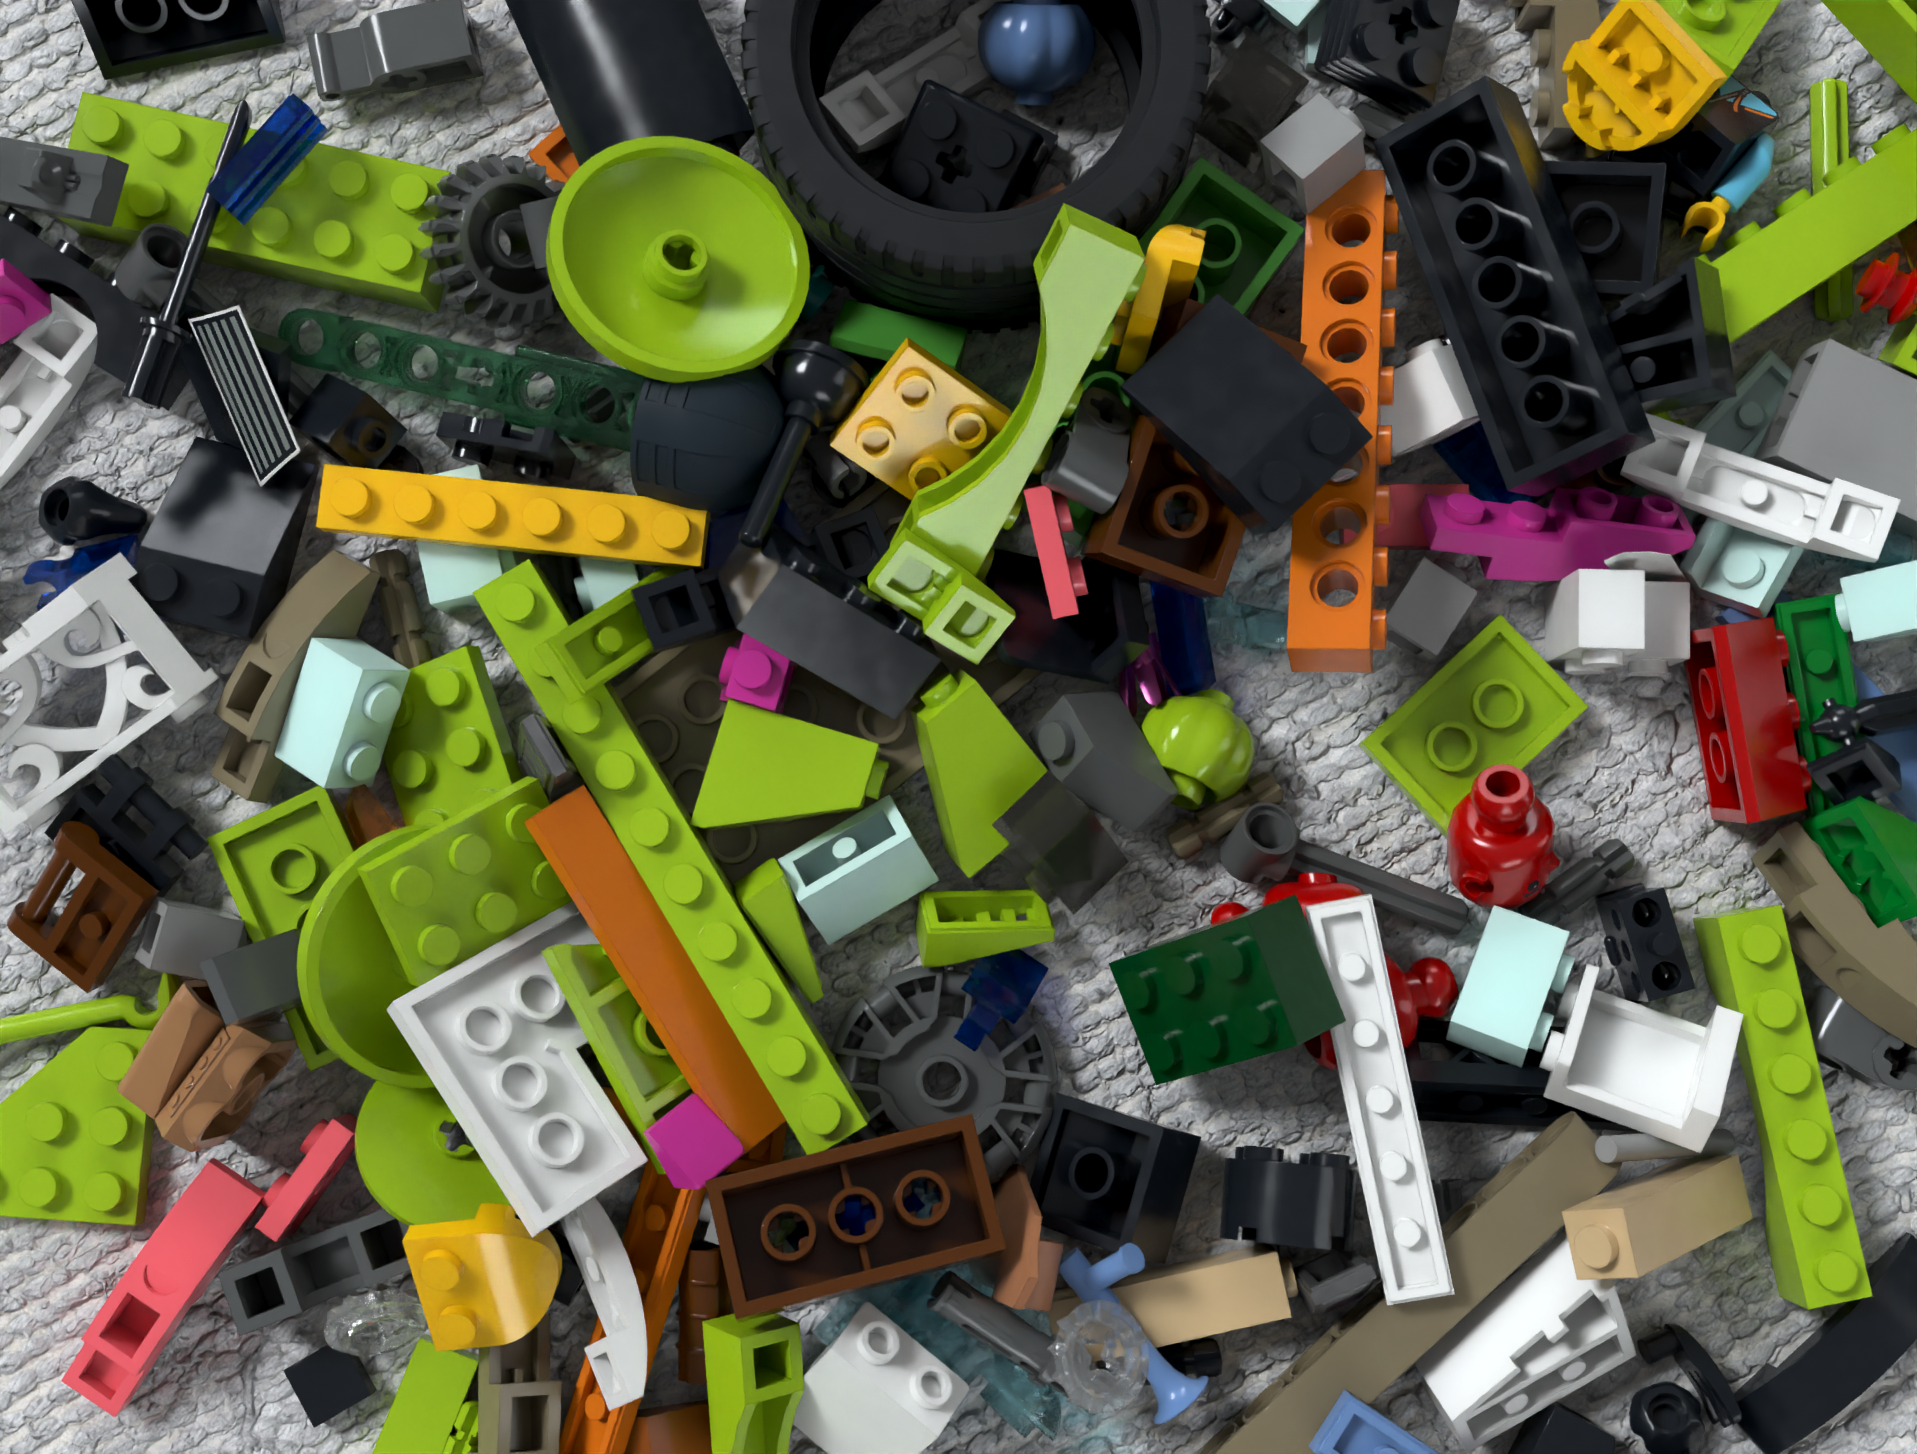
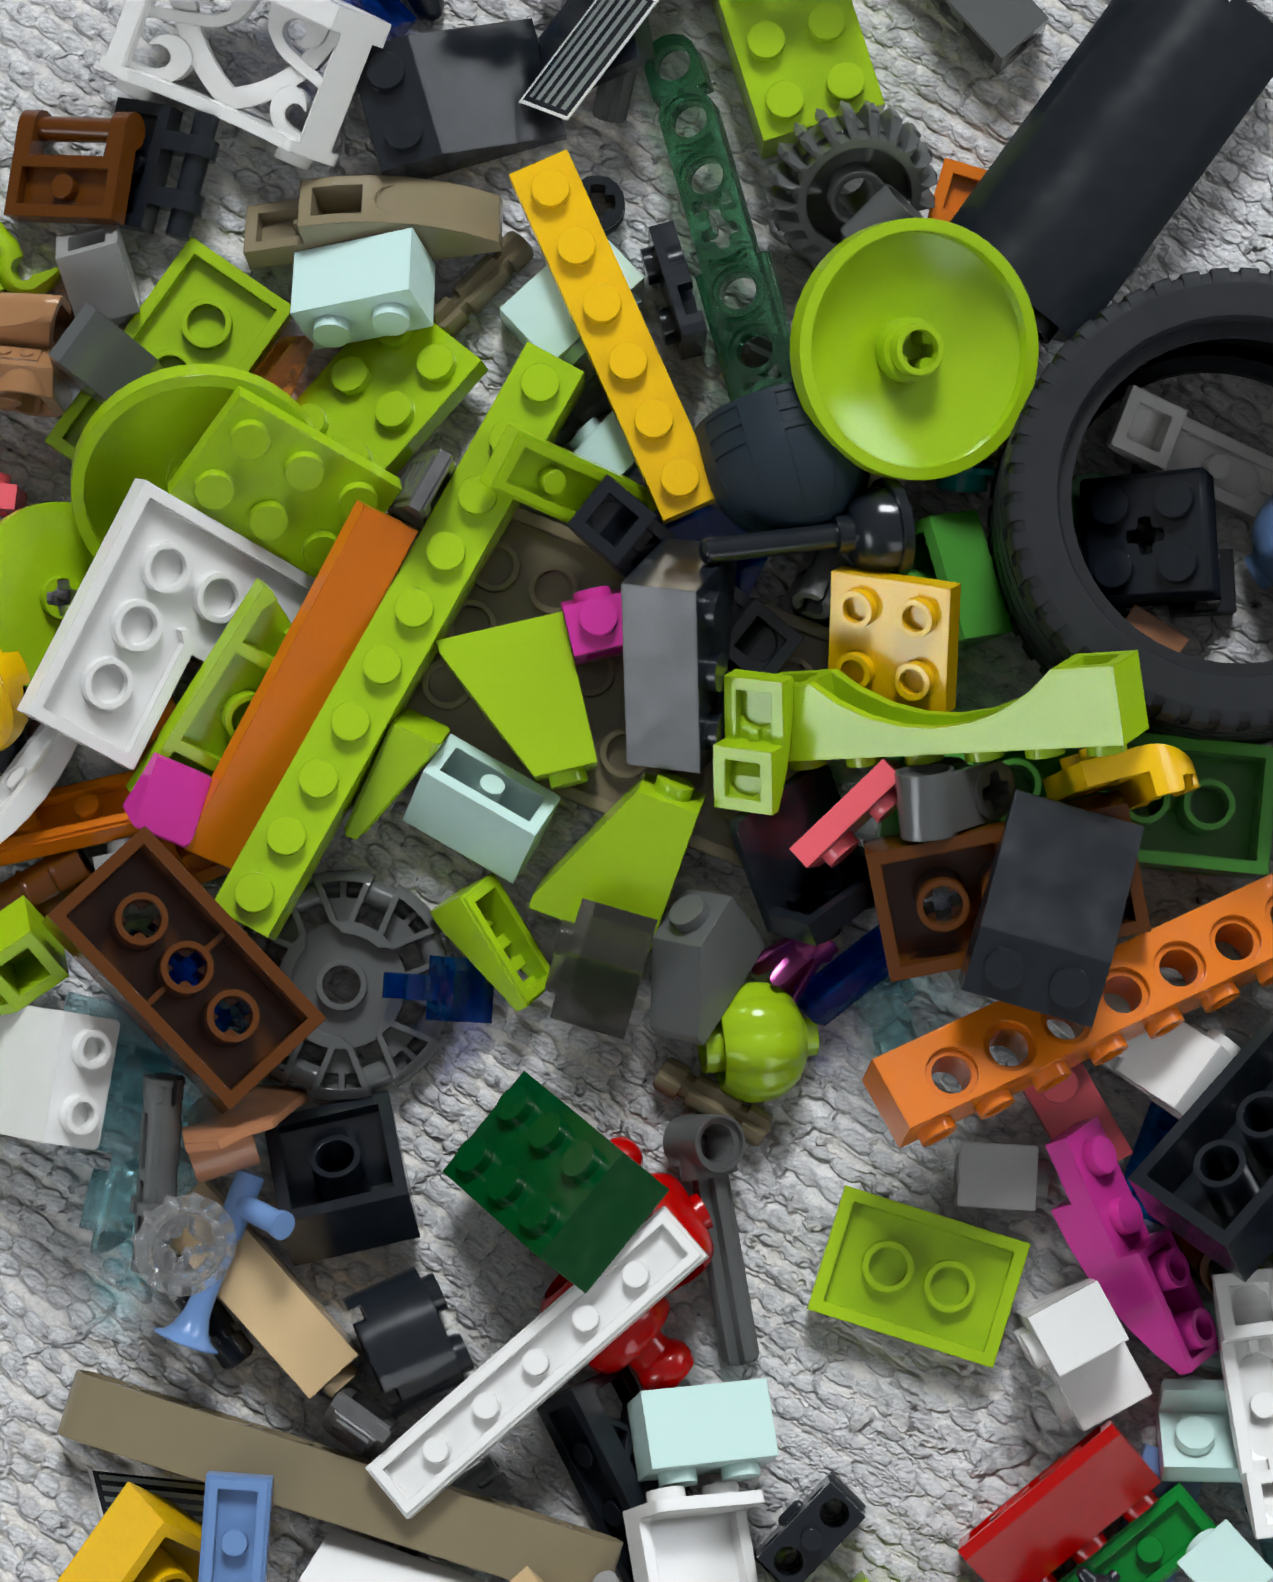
camera: 60 degrees right, 0 degrees up
black brick [289,373,407,469] -> none
red piece [1447,764,1560,909] -> none
dark grey axle [1518,838,1636,926] -> none
white sticker [1604,551,1692,589] -> none

